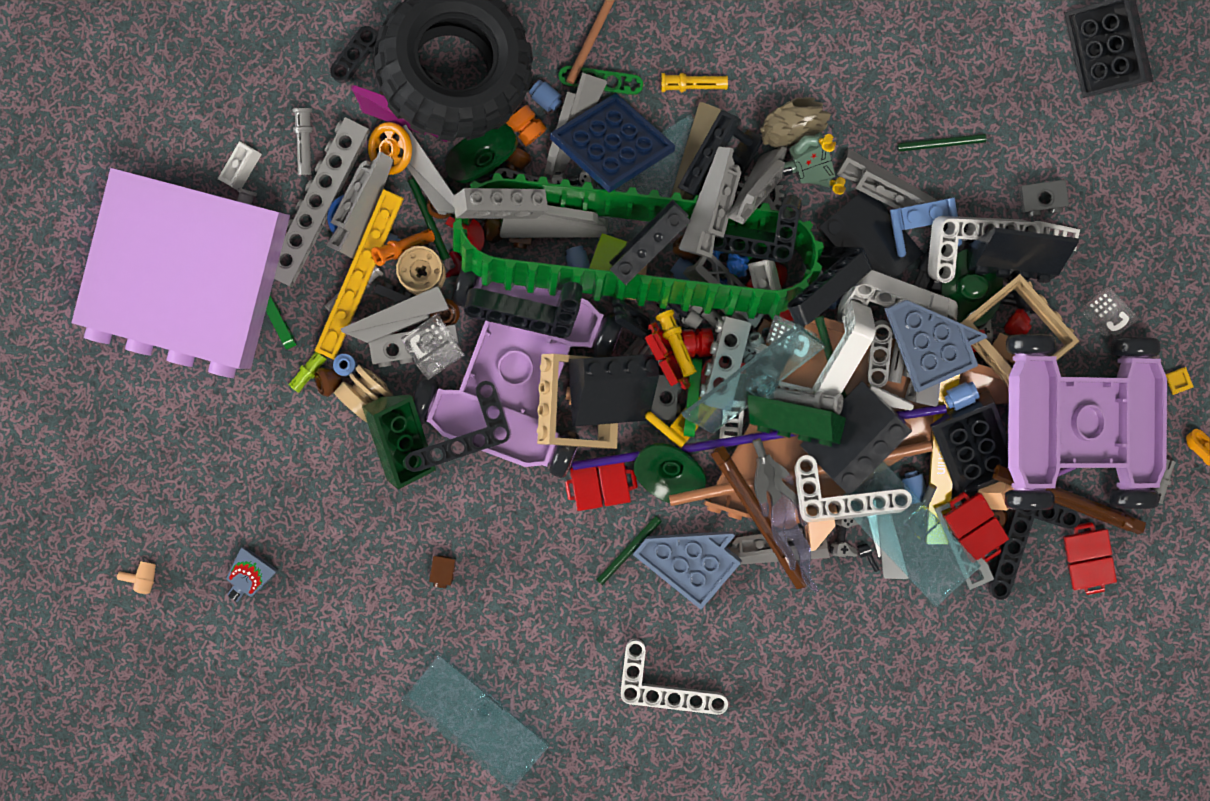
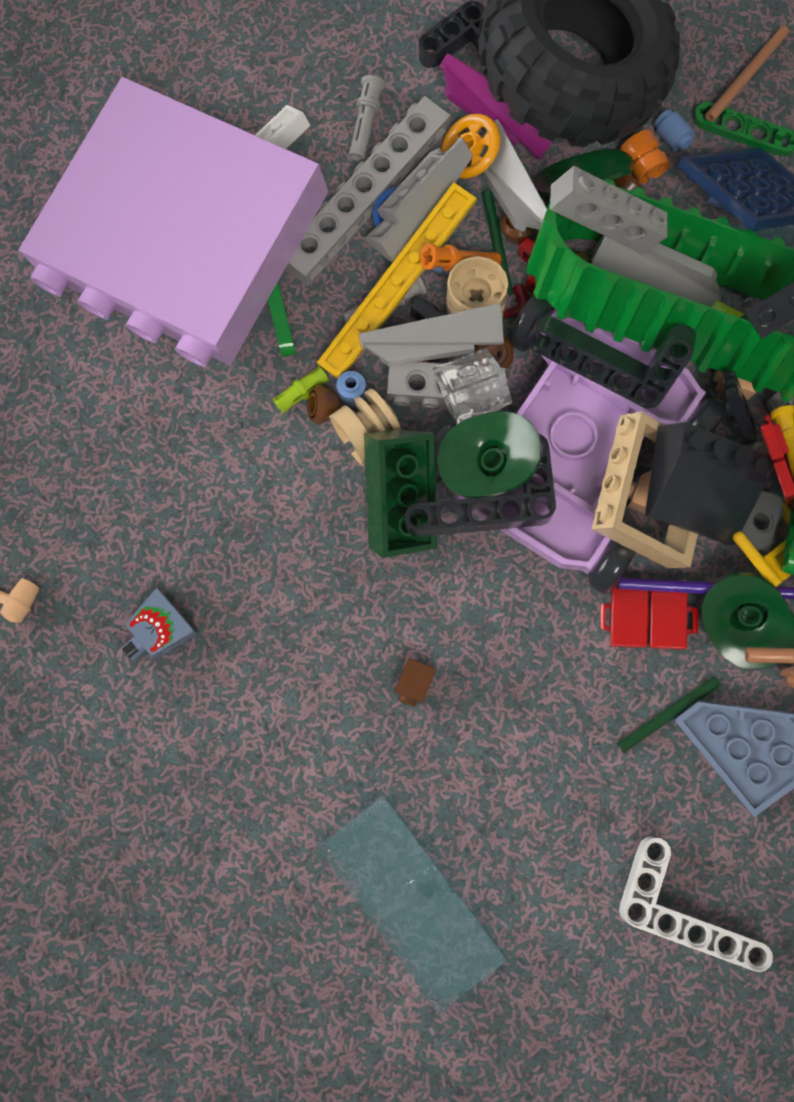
camera: 10 degrees right, 10 degrees down
light grey wedge [544,73,607,176] -> none
none -> dark green hat [437,411,543,499]

